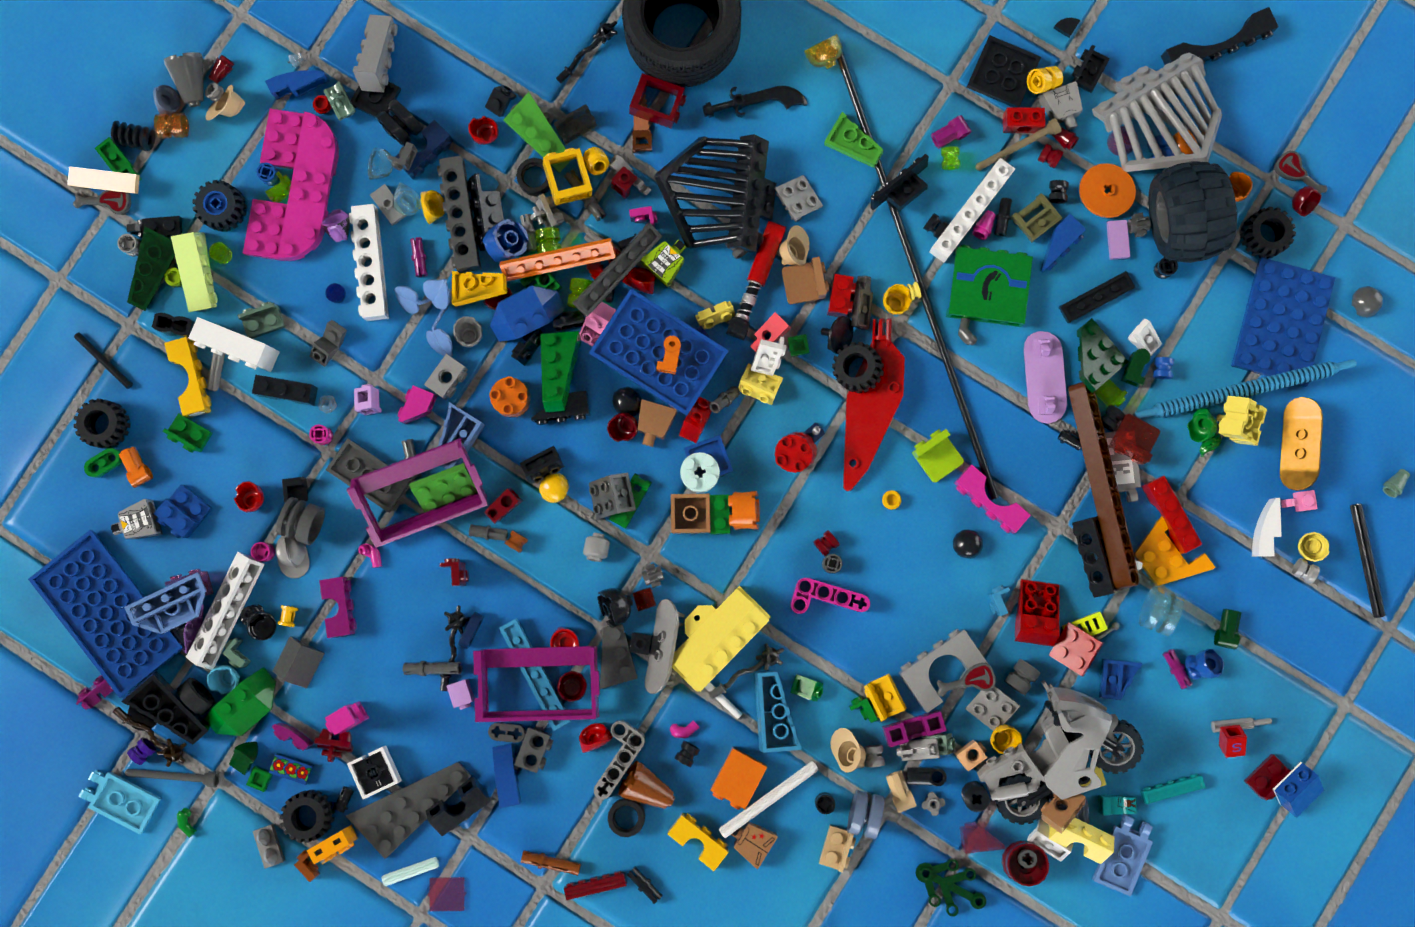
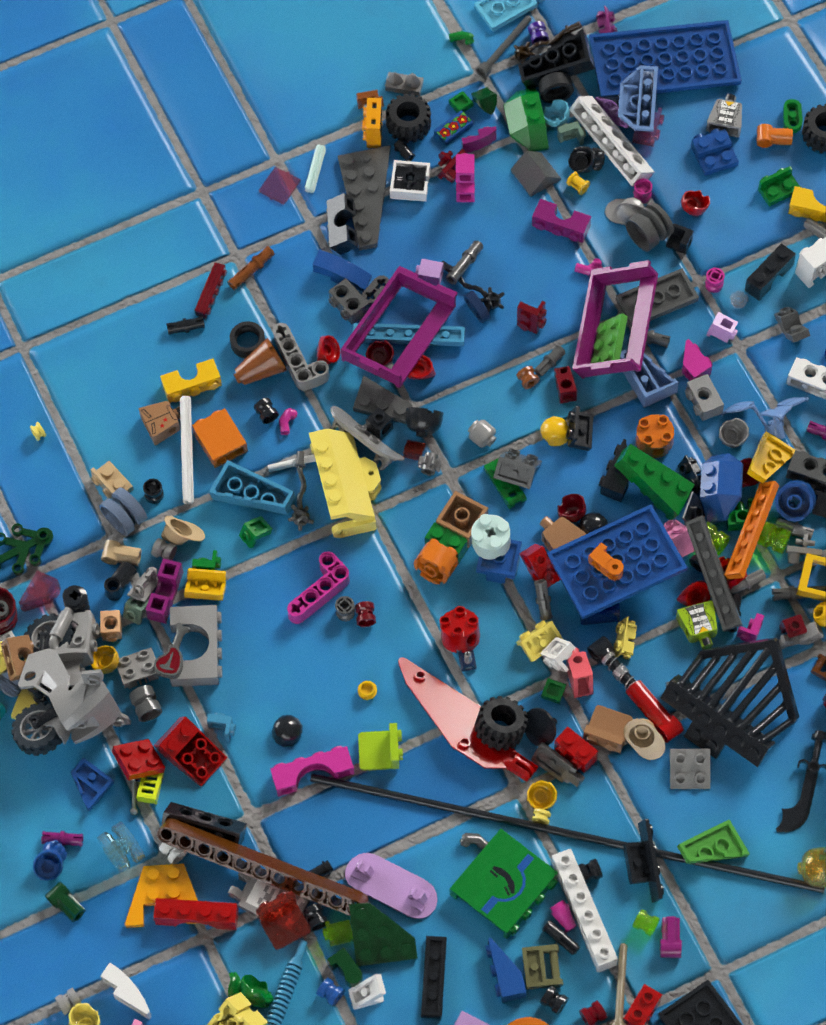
camera: 120 degrees right, 20 degrees down
light grey plate [922,792,945,816] -> none

